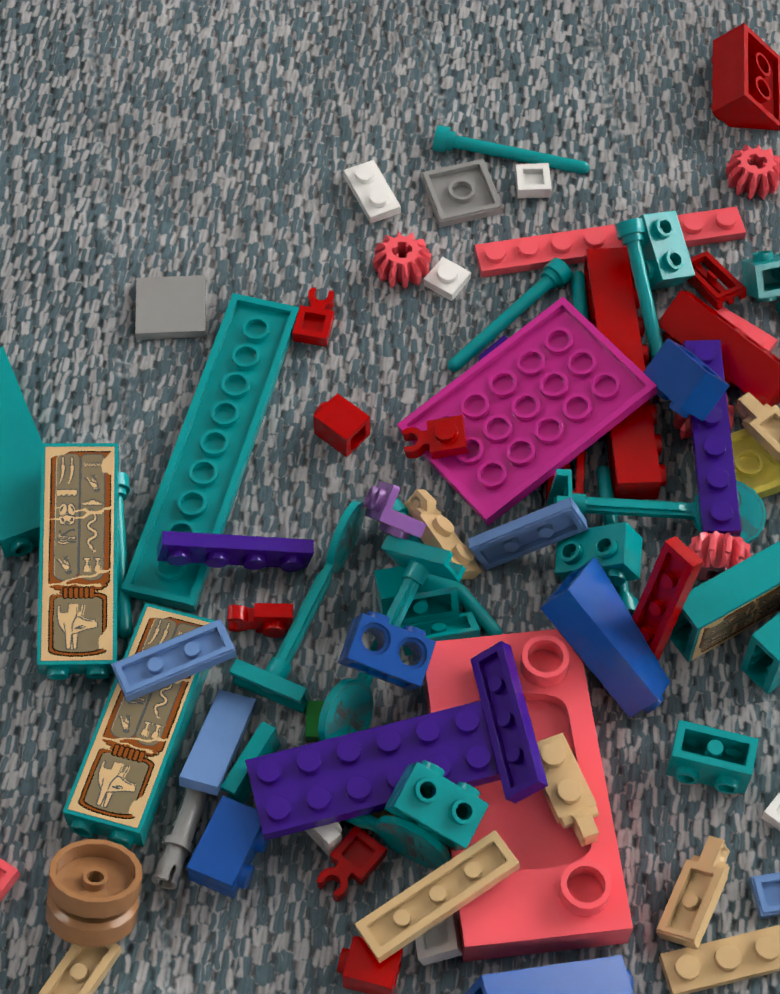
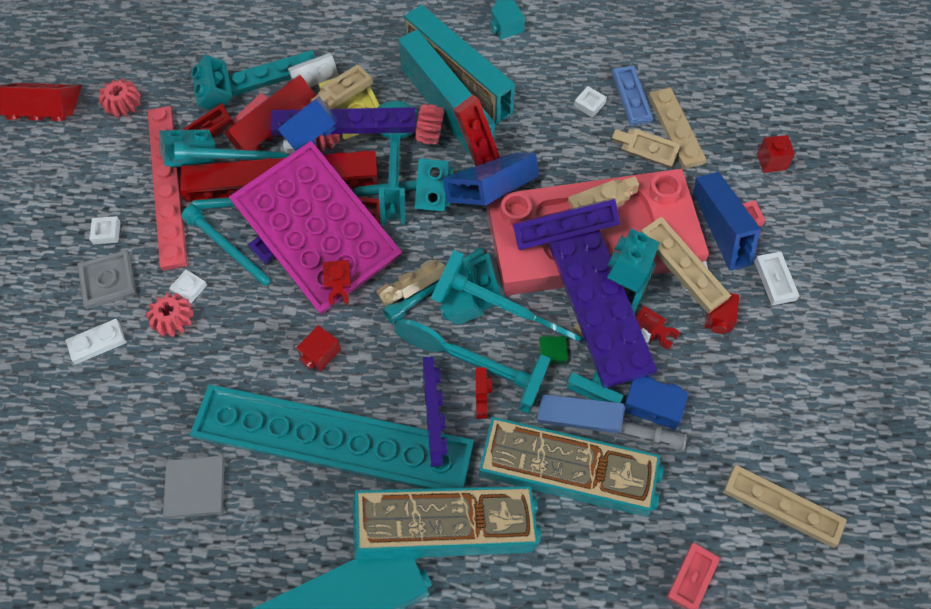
camera: 90 degrees left, 5 degrees up
medium nougat wheel [46,839,142,947] -> none
medium blue tile [111,619,237,703] -> none
red plate [292,287,335,347] -> none
blue brick [338,611,436,691] -> none
medium lavender bracket [363,481,427,540] -> none
teal piece [432,125,590,174] -> none
medium blue tile [468,497,588,570] -> none
teal brick [666,720,759,794] -> none

